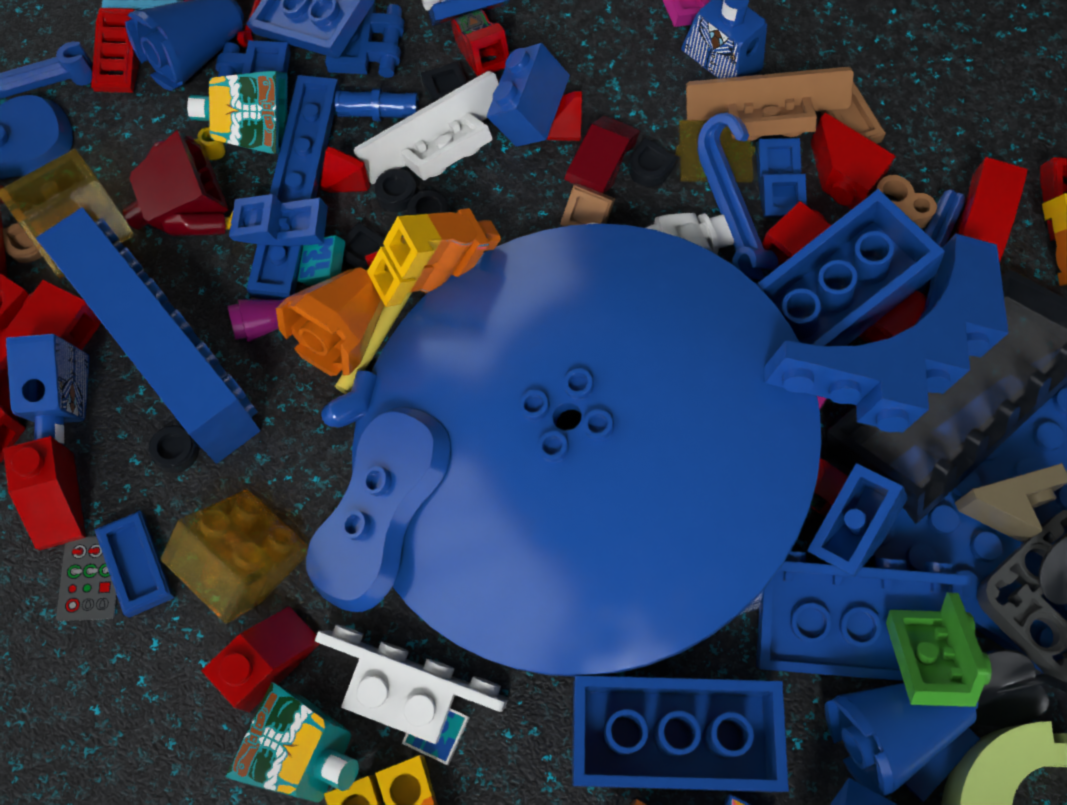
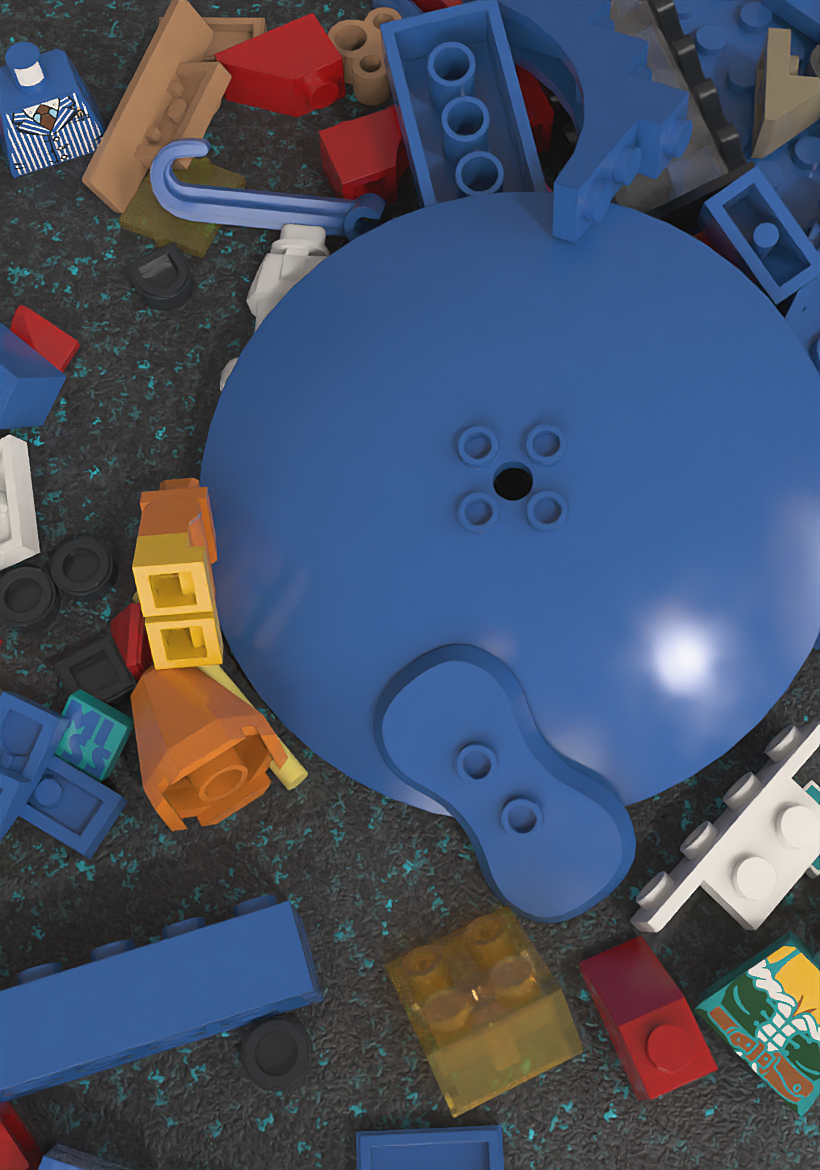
camera: 65 degrees left, 0 degrees up
magenta cone [227,299,285,342] -> none
blue arm [321,370,377,428] -> none
medium nougat tile [560,183,615,226] -> none
dark red slope [564,115,641,194] -> none
blue slope [756,138,807,218] -> none

